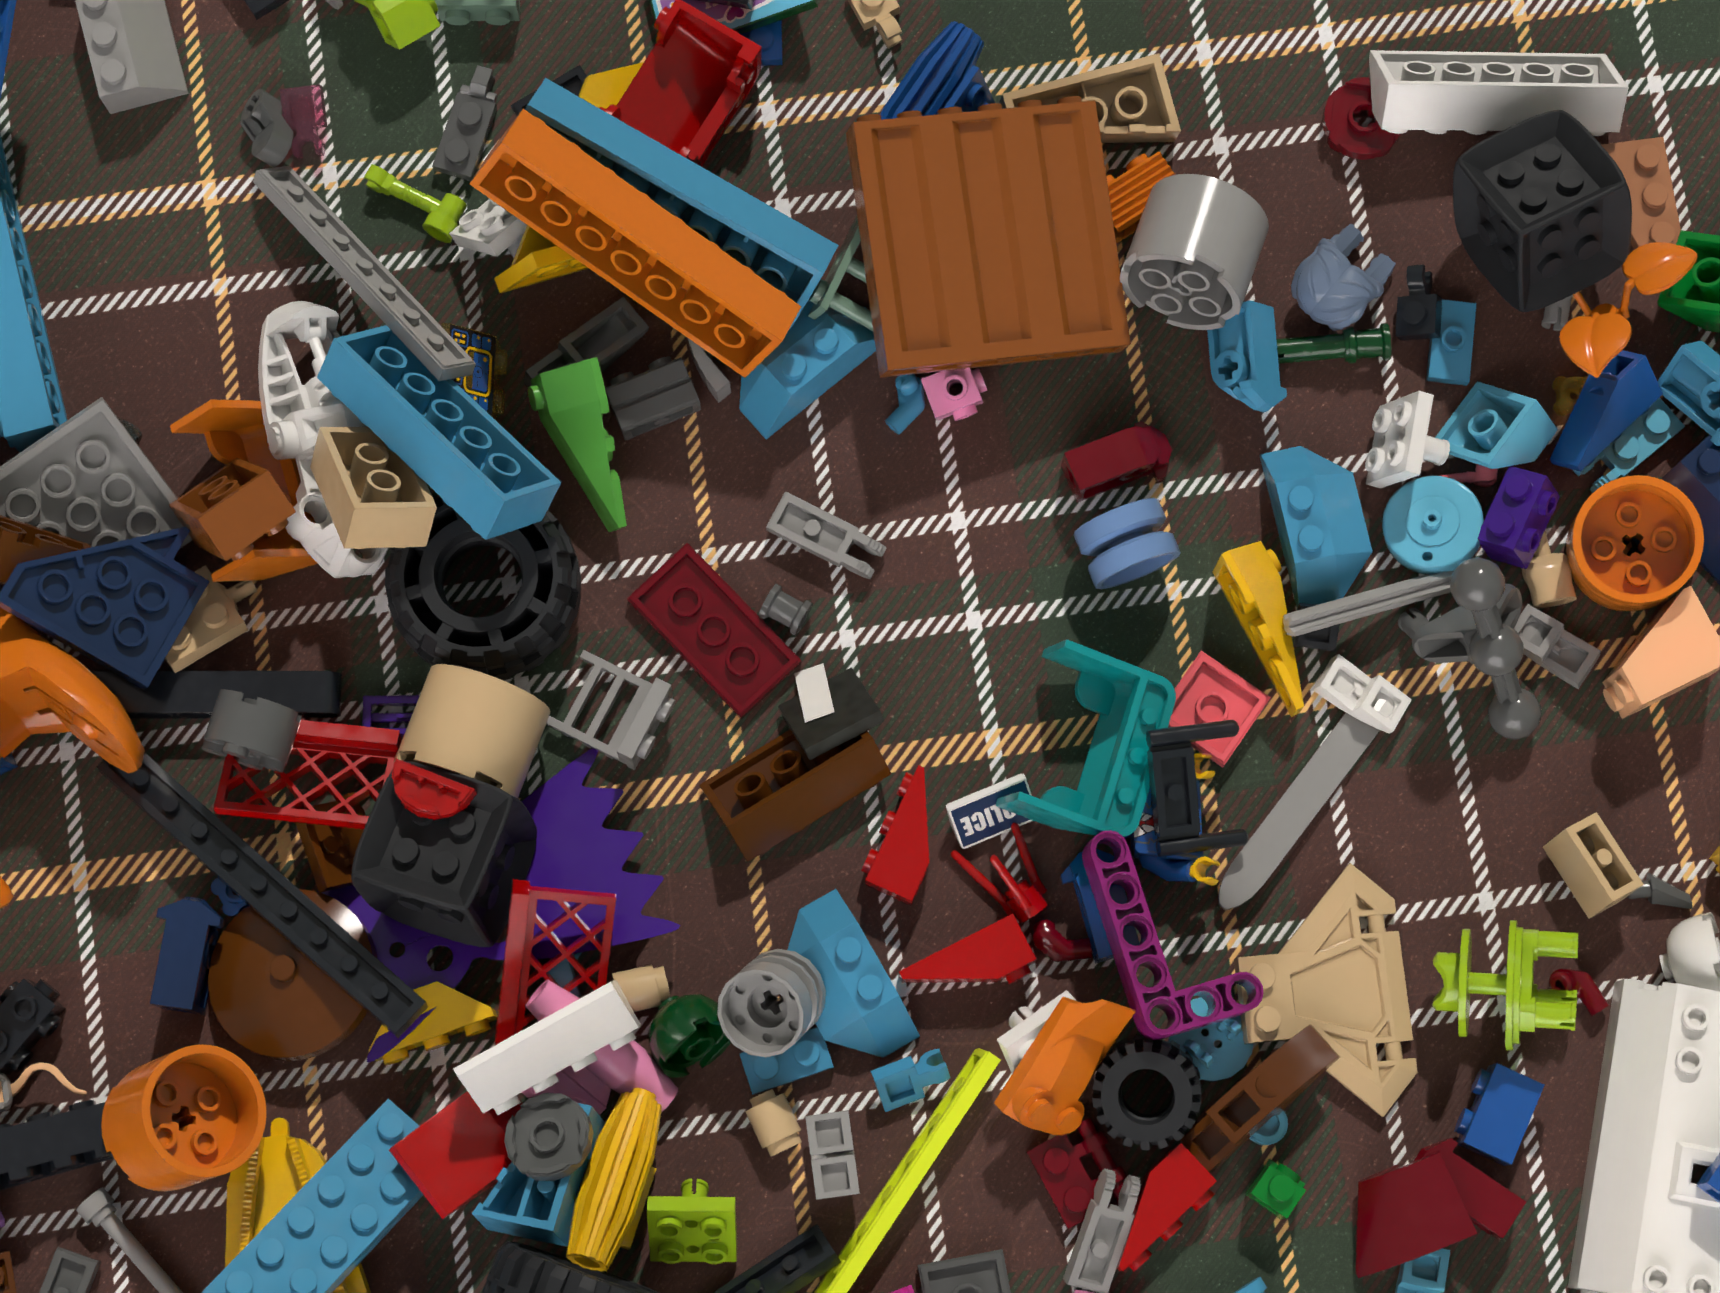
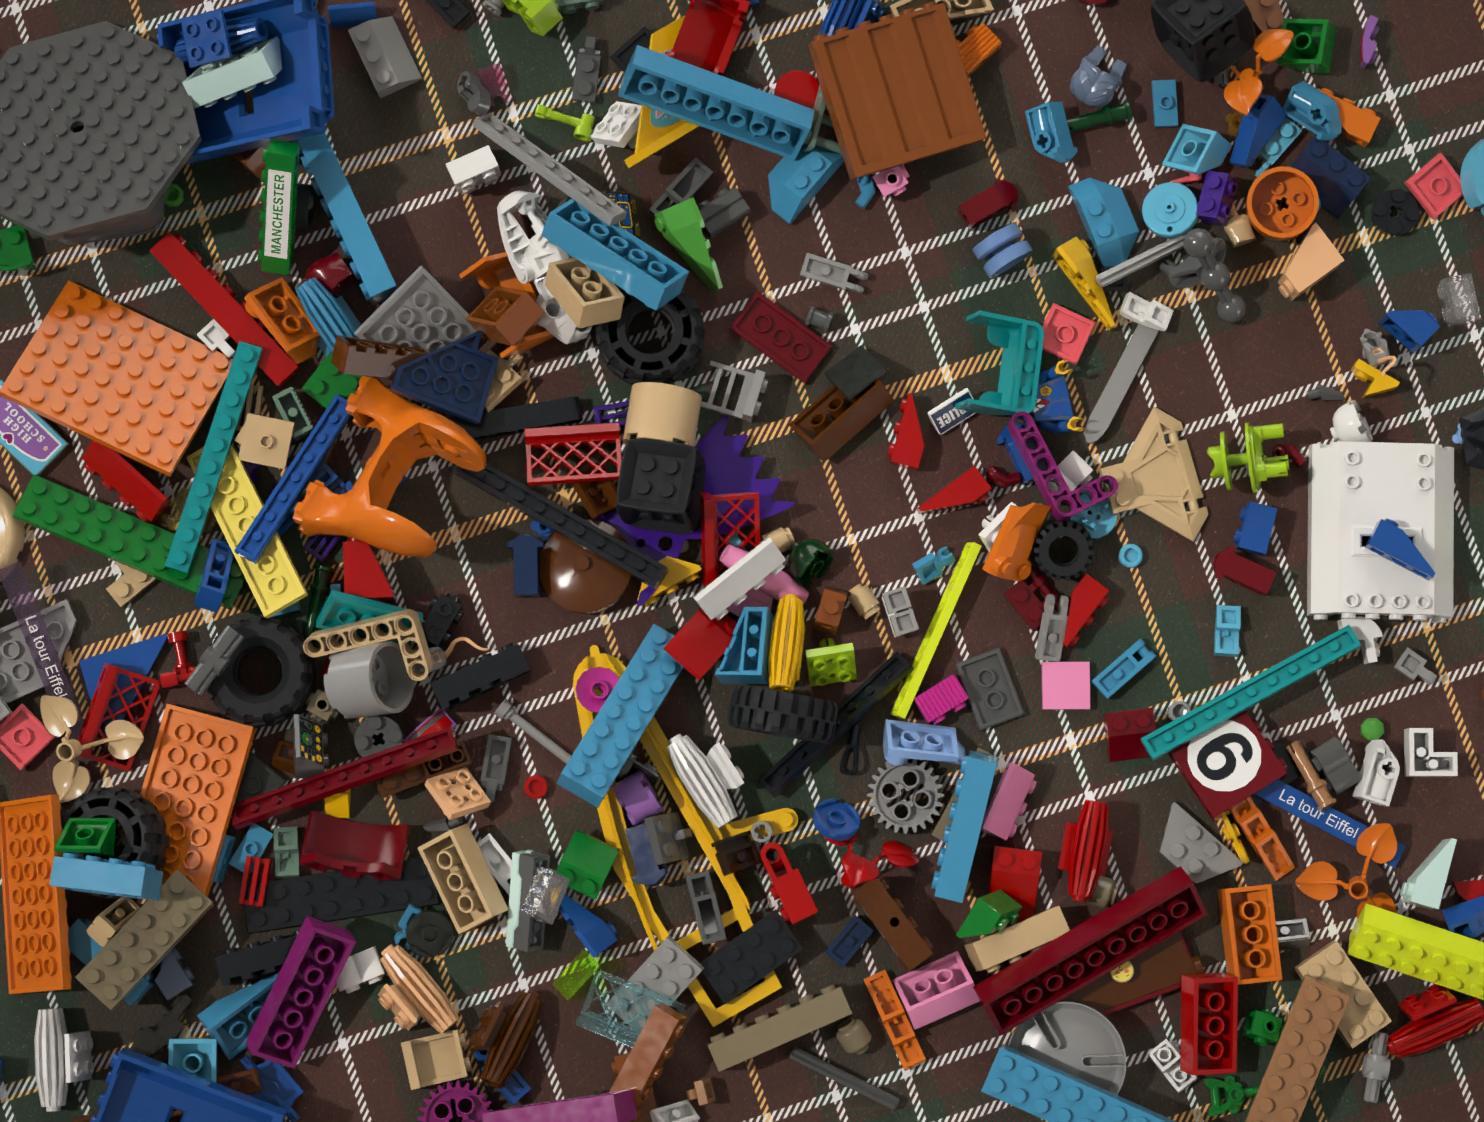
camera: 15 degrees left, 5 degrees up
orange brick [101,1044,266,1192] -> none
dark grey brick [202,689,302,772] -> none
red tile [392,758,477,820] -> none
orange brick [470,108,801,378] -> none
dark grey tile [504,1093,594,1181] -> none
light grey slope [687,338,731,403] -> none
light grey wheel [717,949,826,1058] -> none
dark azure plate [739,1027,834,1095] -> none
dark azure wedge [787,889,920,1058] -> none
white sticker [794,663,835,723] -> none
red plant [951,823,1048,923] -> none
light grey brick [1120,174,1269,330] -> none
black plate [1146,720,1248,857] -> none
reddish brown slope [1180,1025,1340,1173] -> none
green brick [1245,1159,1306,1220] -> none
dark red slope [1355,1151,1478,1278] -> none
white plate [1365,391,1450,489] -> none
black plate [1396,264,1442,341] -> none
light grey slope [1514,604,1601,689] -> none
tan brick [1543,812,1644,919] -> none
none -> white slope [446,145,501,194]
none -> dark pink dish [575,667,619,713]
none -> red tile [774,70,819,109]
none -> dark orange torso [812,586,847,636]
none -> white brick [1048,451,1093,505]

